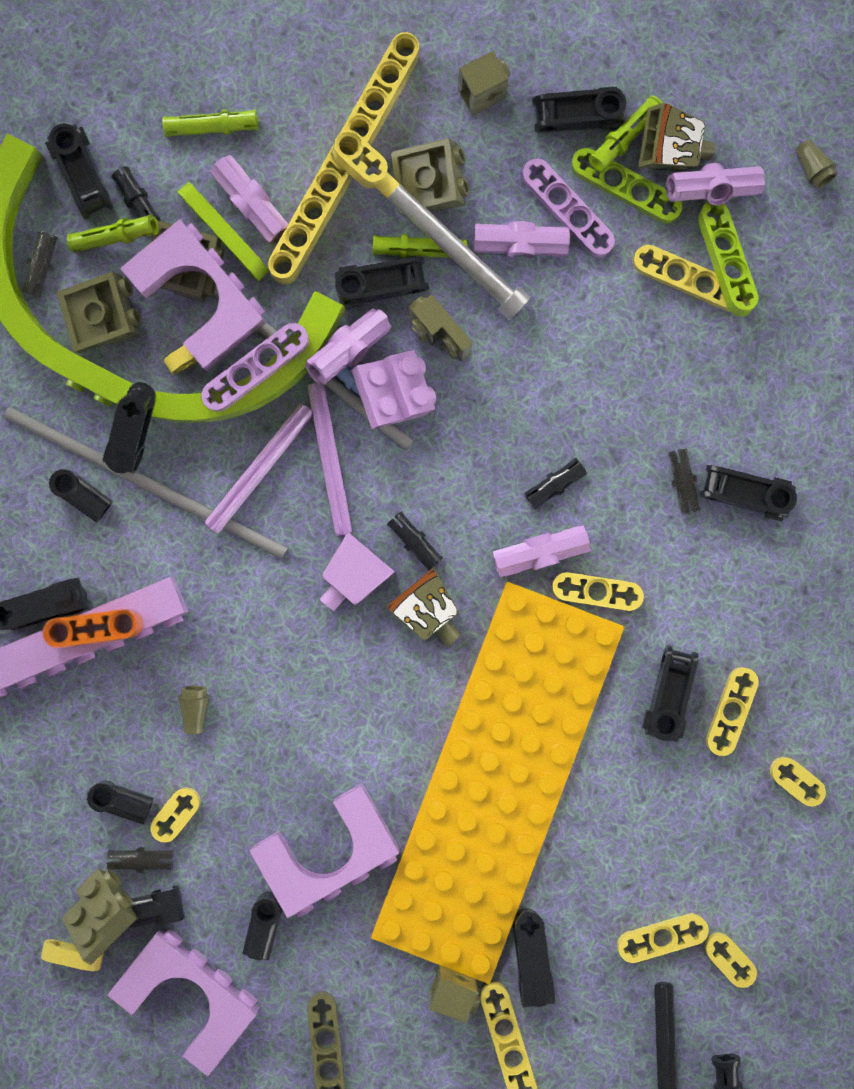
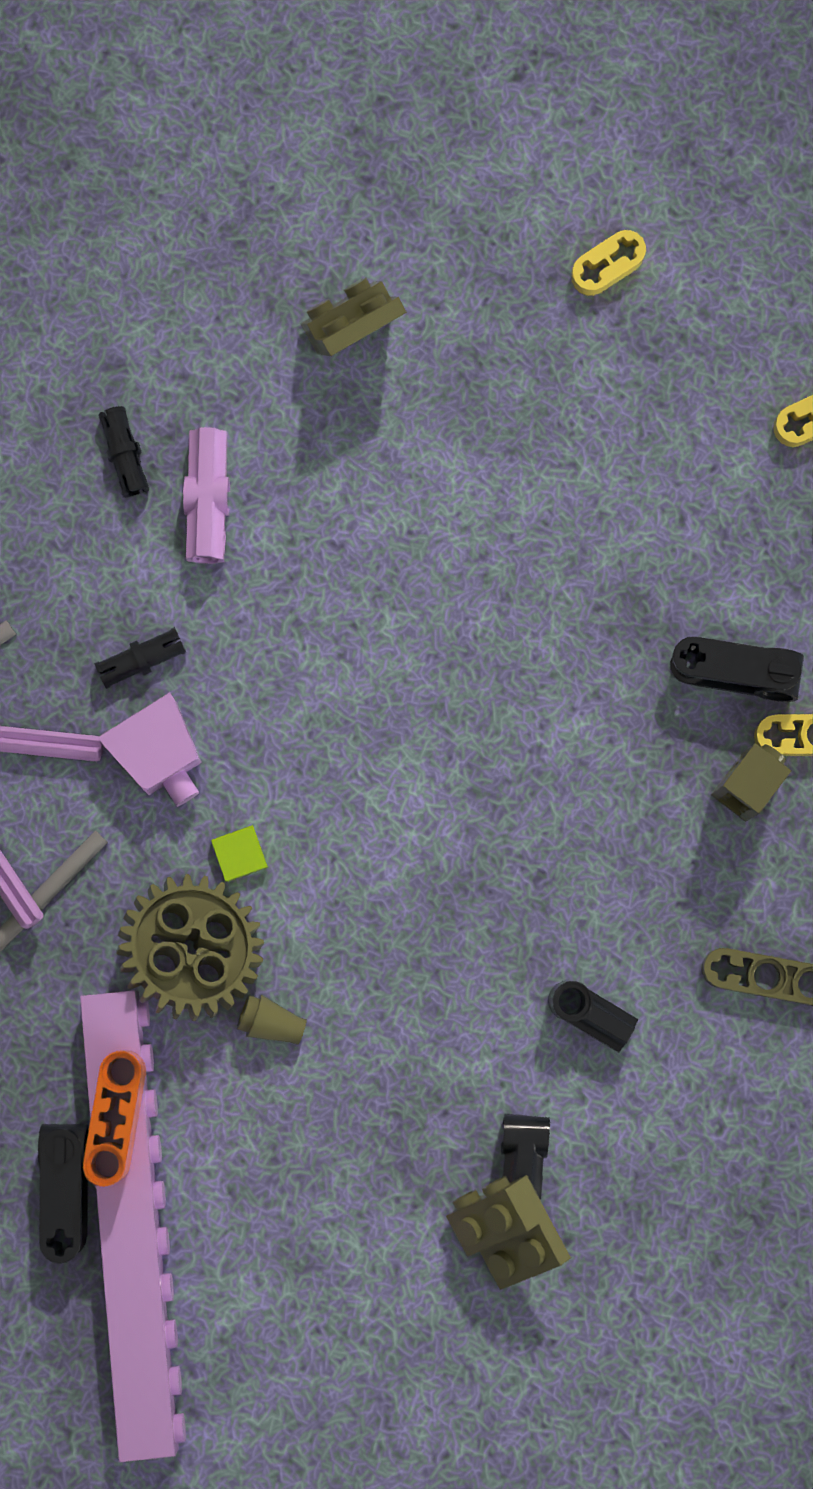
camera: 75 degrees left, 5 degrees down
light yellow beam [41,939,104,971] -> none
black piece [87,780,154,825] -> none
clear smoke pin [107,847,174,873] -> none
lavender arch [107,928,260,1076] -> none
light yellow beam [150,787,201,843] -> none
lavender arch [249,783,400,918] -> none
yellow plate [371,581,625,984] -> none
torso [386,568,461,647] -> none
light yellow beam [552,572,644,611] -> none
light yellow beam [617,913,709,963] -> none
black piece [642,645,698,742] -> none
clear smoke pin [668,449,701,515] -> none
black piece [699,465,797,522] -> none
light yellow beam [706,667,759,756] -> none
none -> olive gear [116,874,264,1021]
none -> lime tile [211,825,268,883]
none -> olive plate [300,278,407,356]

